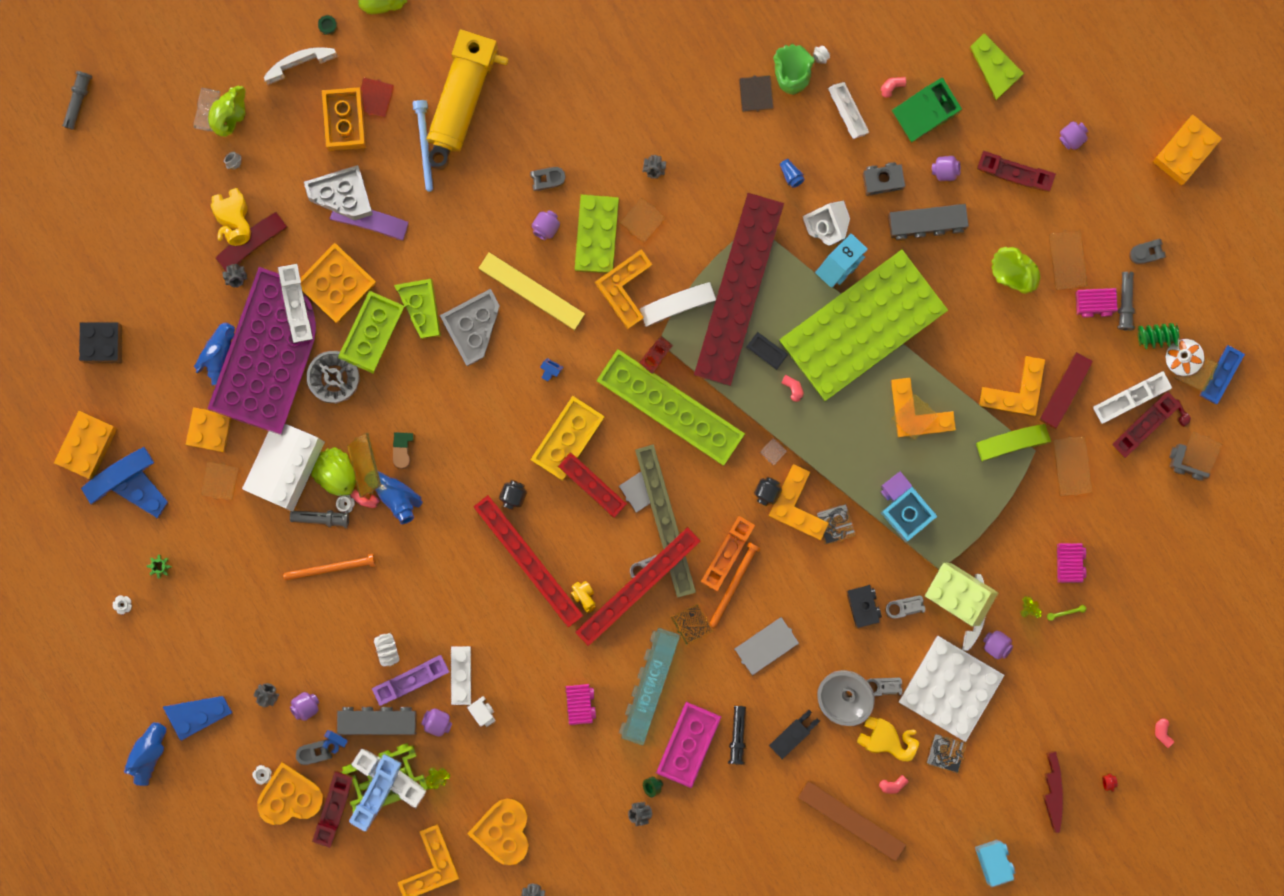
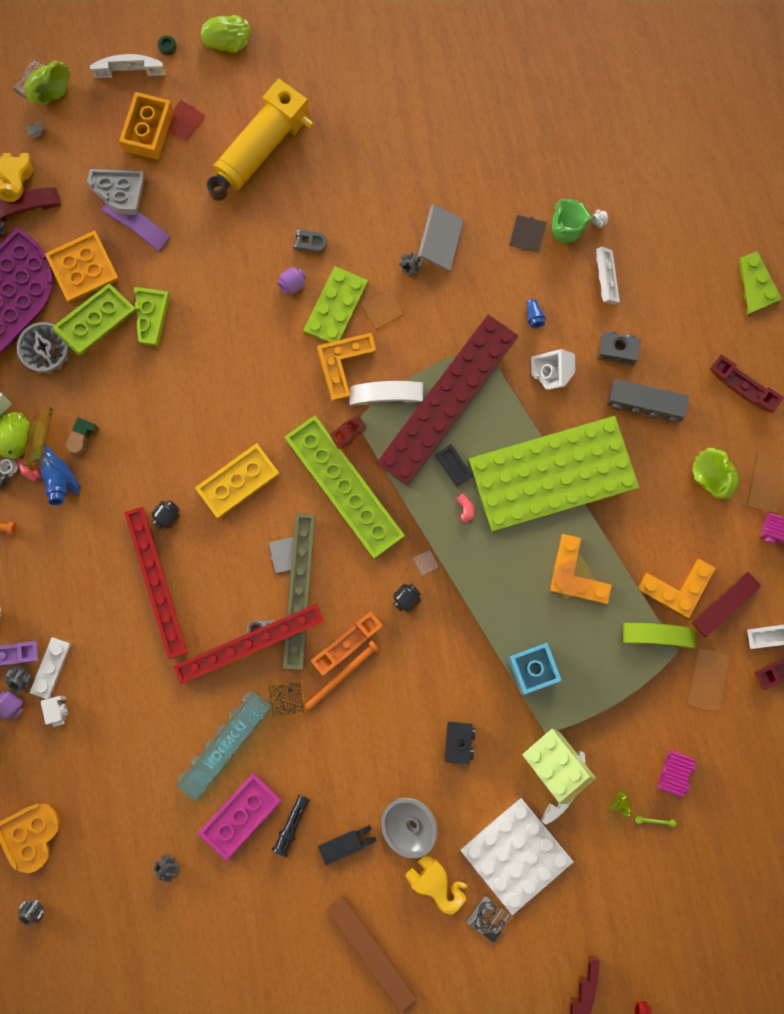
camera: 20 degrees right, 5 degrees down
white slope [278,264,313,343] -> none
light blue piece [412,100,433,192] -> none
light grey plate [440,289,500,366] -> none
light yellow tile [479,253,585,330] -> none
blue tile [540,358,563,381] -> none
red tile [557,452,627,518] -> none
dark pink brick [566,684,596,725] -> none
yellow plate [571,581,596,614] -> none
dark green tile [643,777,663,798] -> none
light grey piece [735,617,799,675] -> none
light orange plate [769,464,829,541] -> none
medium azure brick [815,233,868,288] -> none
piece [816,504,856,545] -> none
light grey piece [866,678,902,696] -> none
coral arm [879,775,909,794] -> none
coral arm [881,77,906,98] -> none
medium lavender brick [881,471,912,502] -> none
light grey piece [885,596,925,619] -> none
green slope [892,77,962,142] -> none
medium lavender head [932,156,961,181] -> none
medium lavender head [983,631,1013,659] -> none
coral arm [1155,718,1174,748] -> none
none -> dark grey gear [5,667,31,691]
none -> light grey tile [418,204,463,271]

